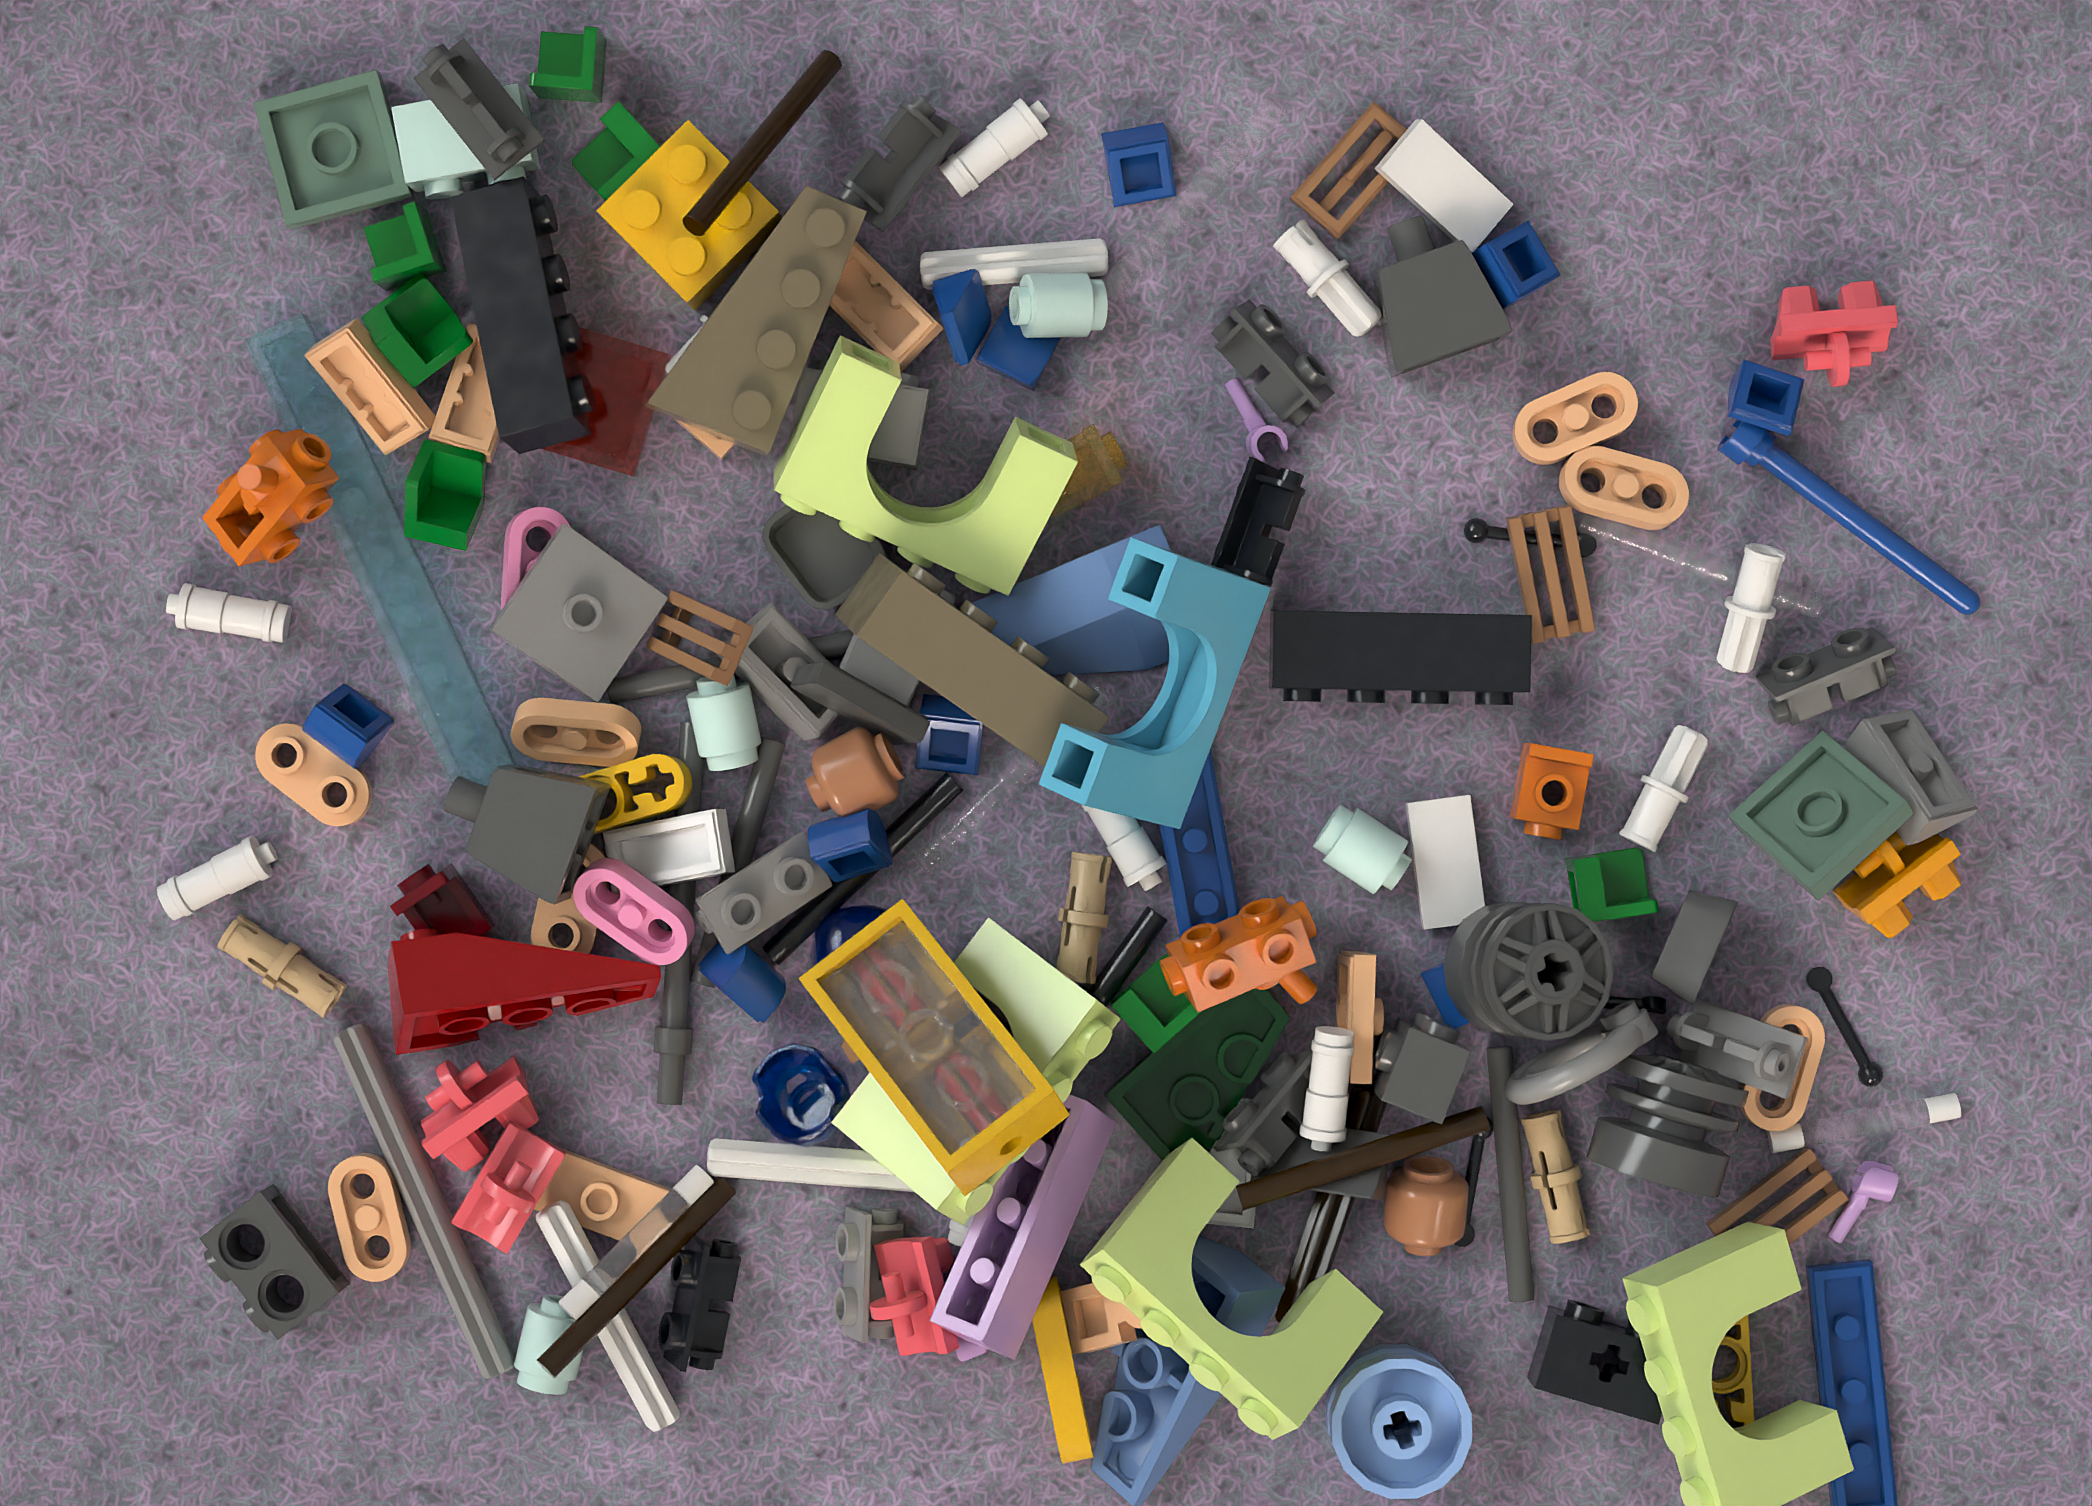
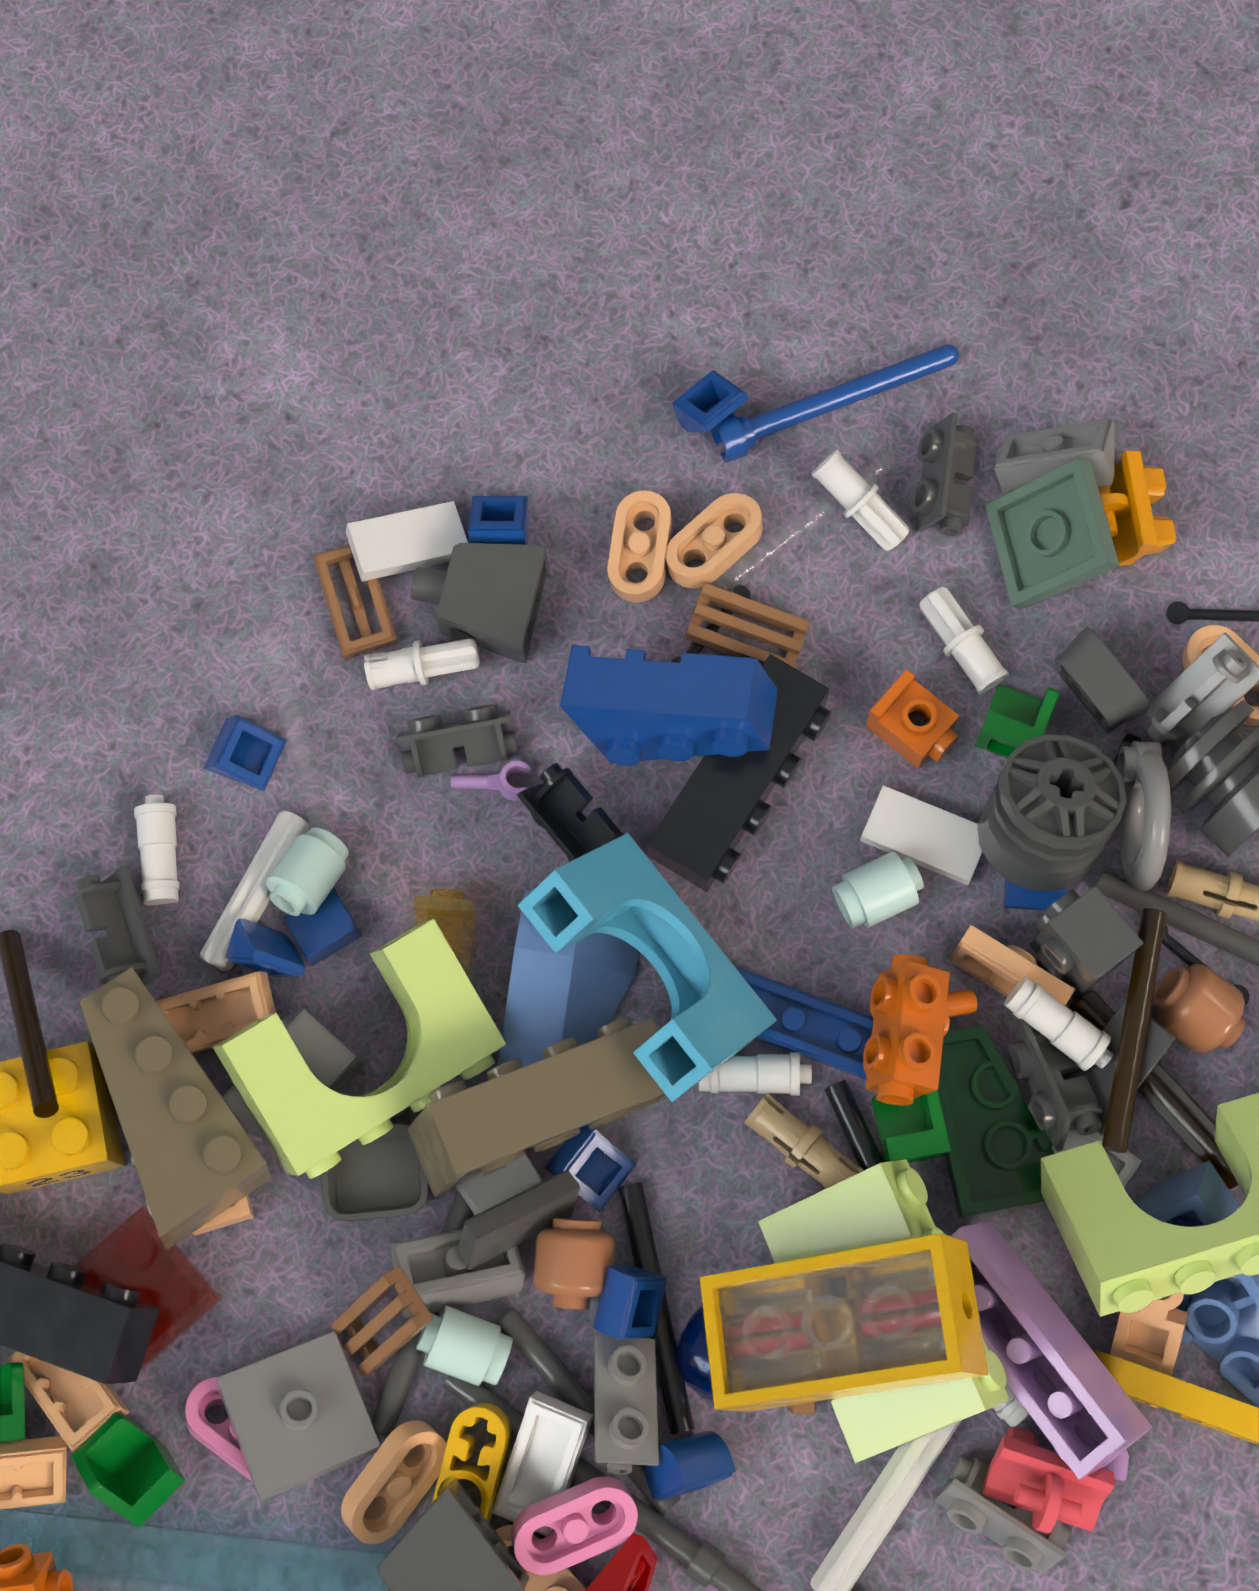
camera: 55 degrees left, 15 degrees down
clear blue hair [752,1043,851,1148] -> none
coral hips [1770,281,1898,387] -> none
none -> blue wedge [560,645,778,766]

